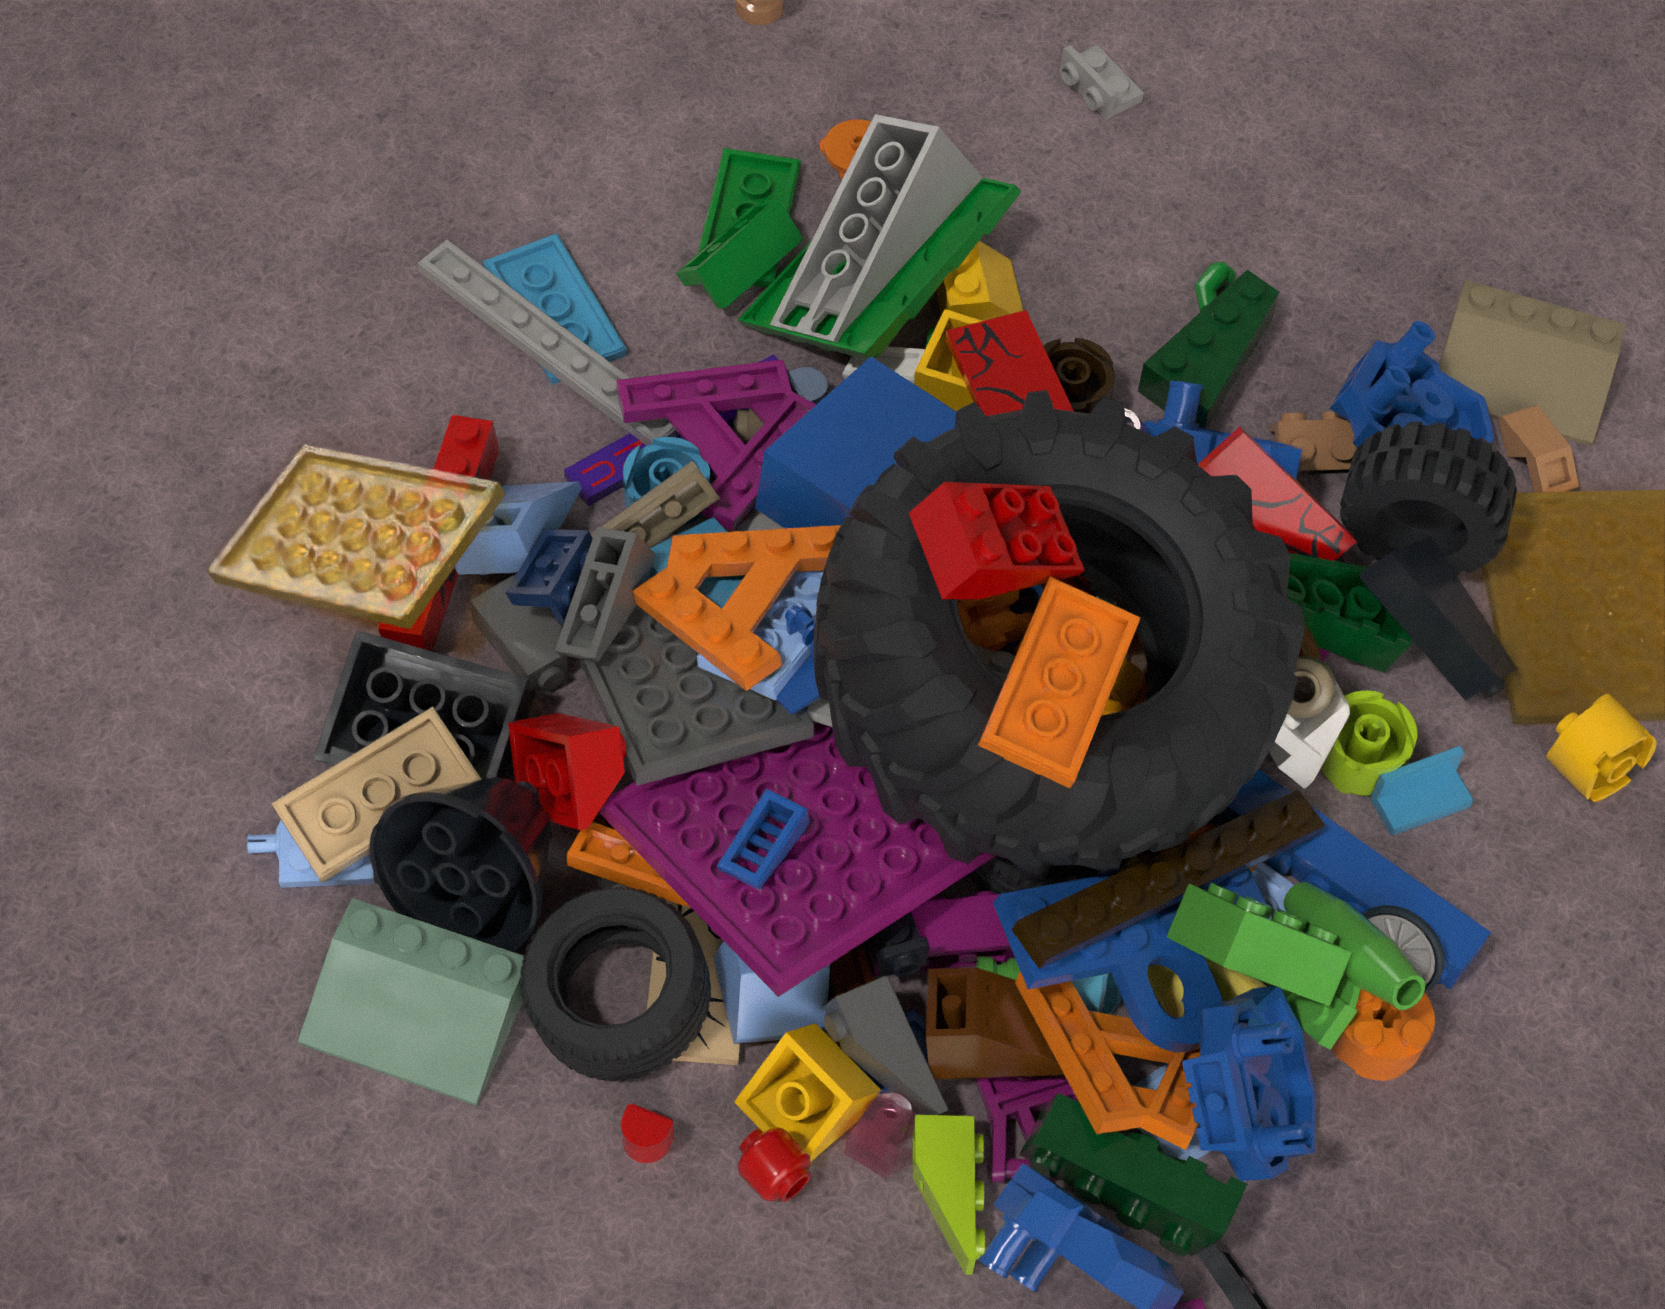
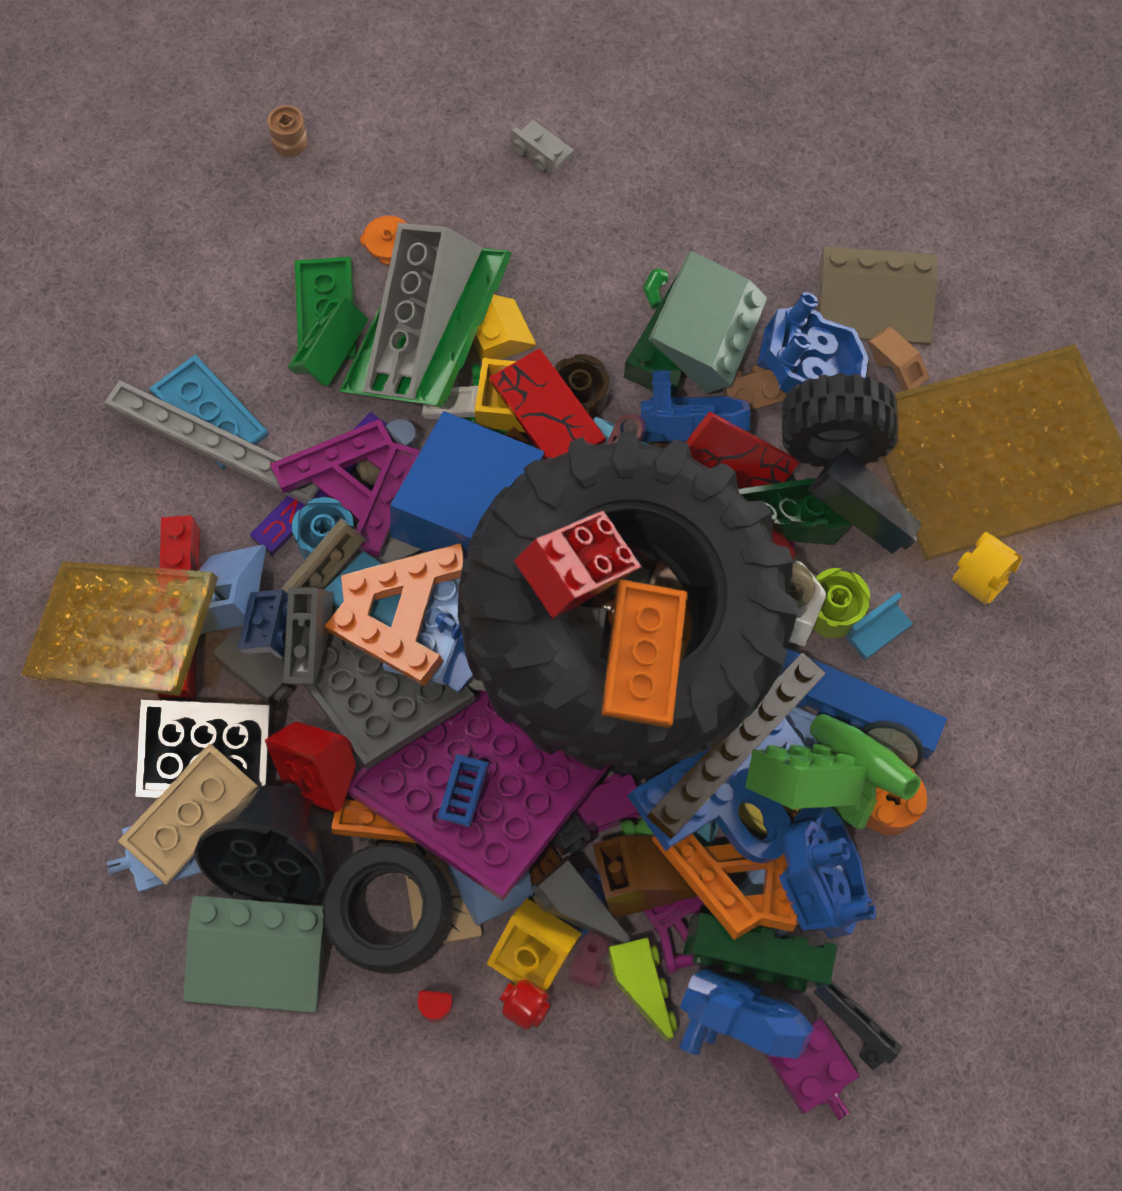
camera: 15 degrees left, 10 degrees up
none -> sand green slope [649,251,767,394]

